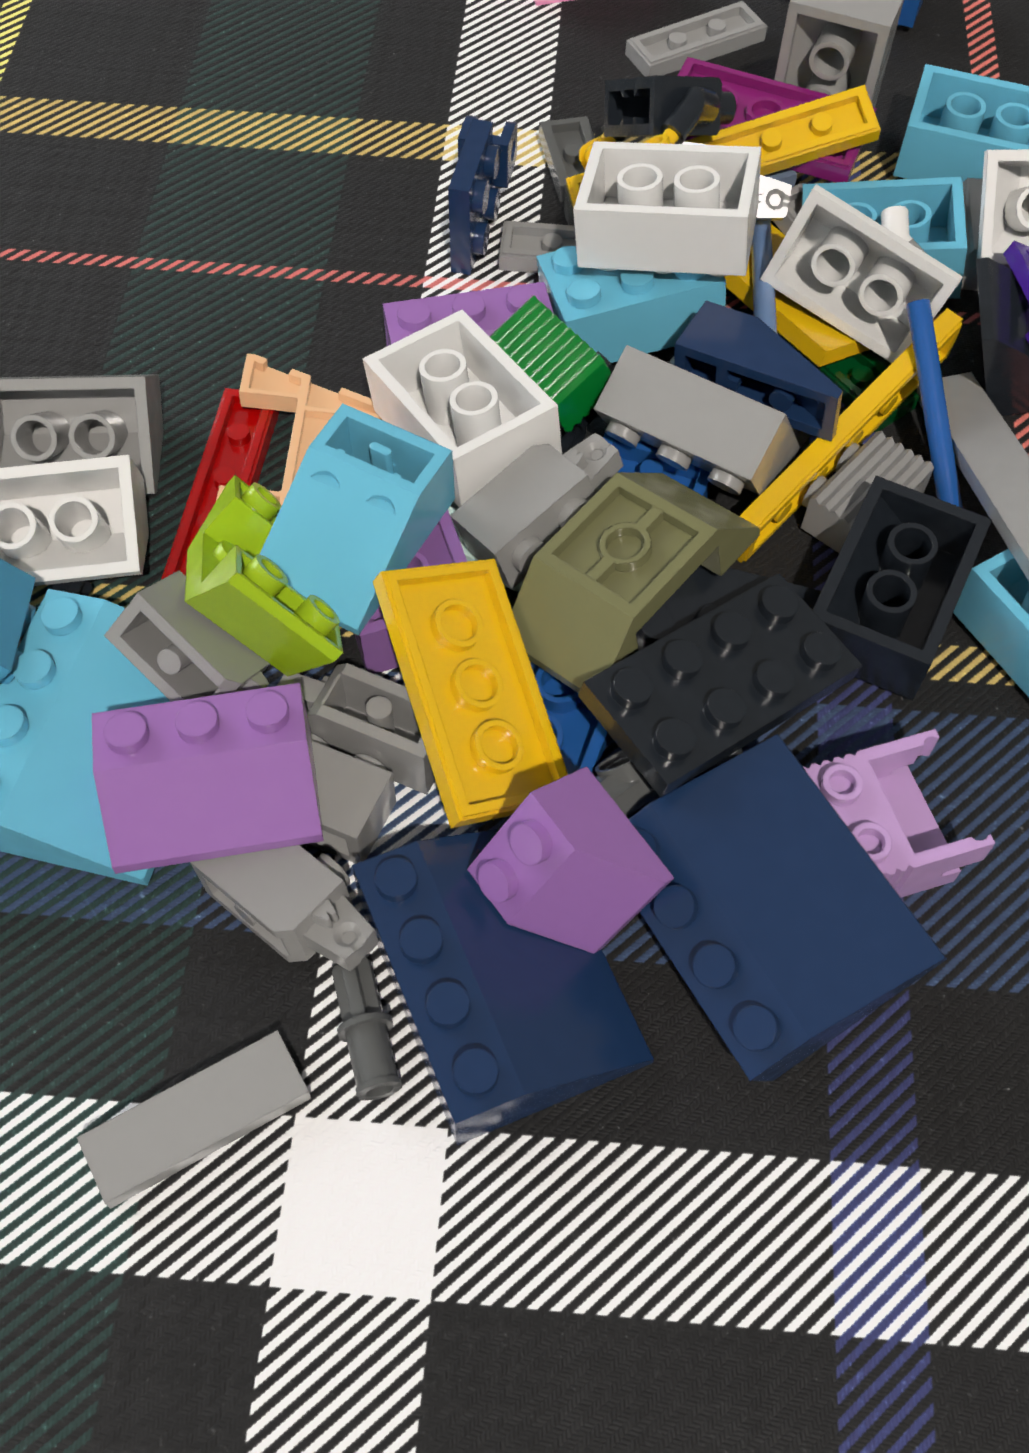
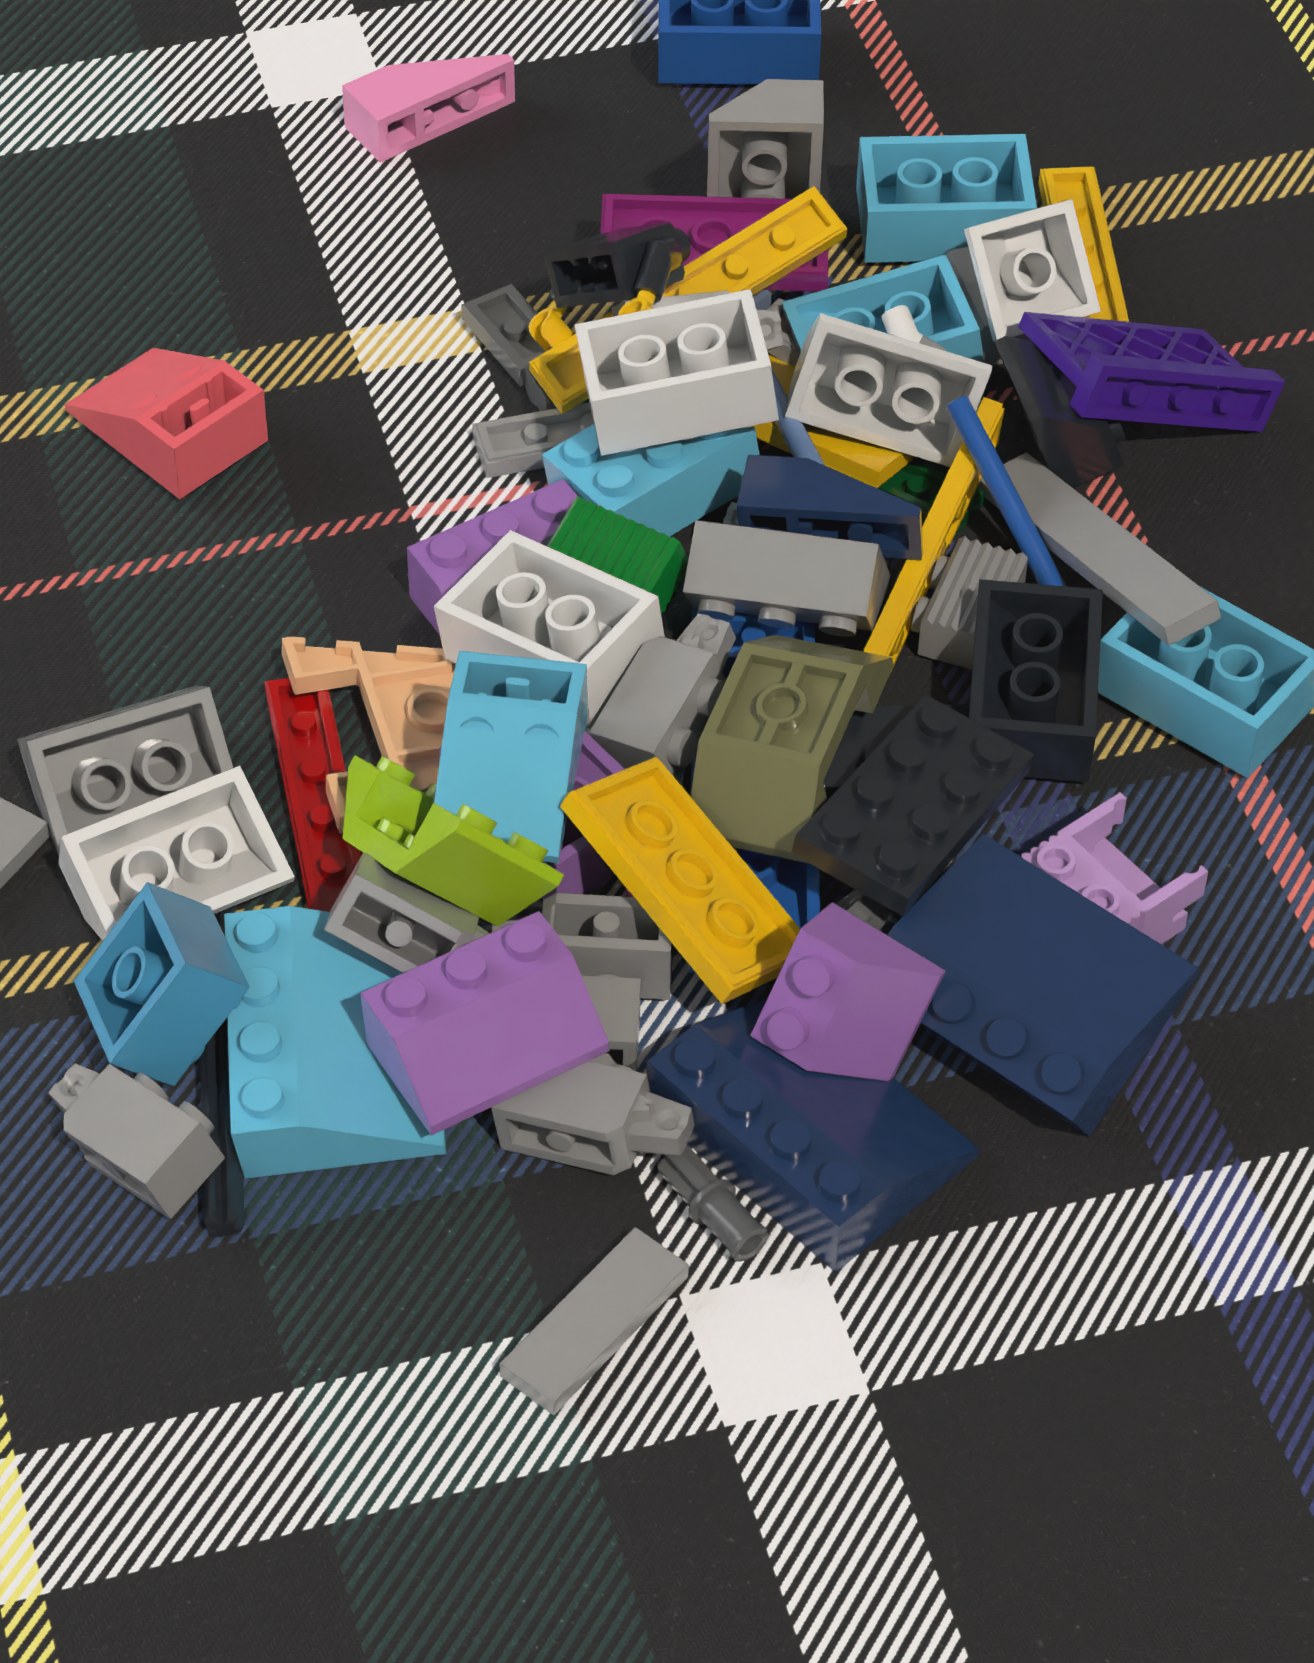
camera: 20 degrees left, 10 degrees down
dark blue plate [448,115,518,275] -> none
light grey tile [625,1,767,76] -> none
none -> coral slope [65,348,268,499]

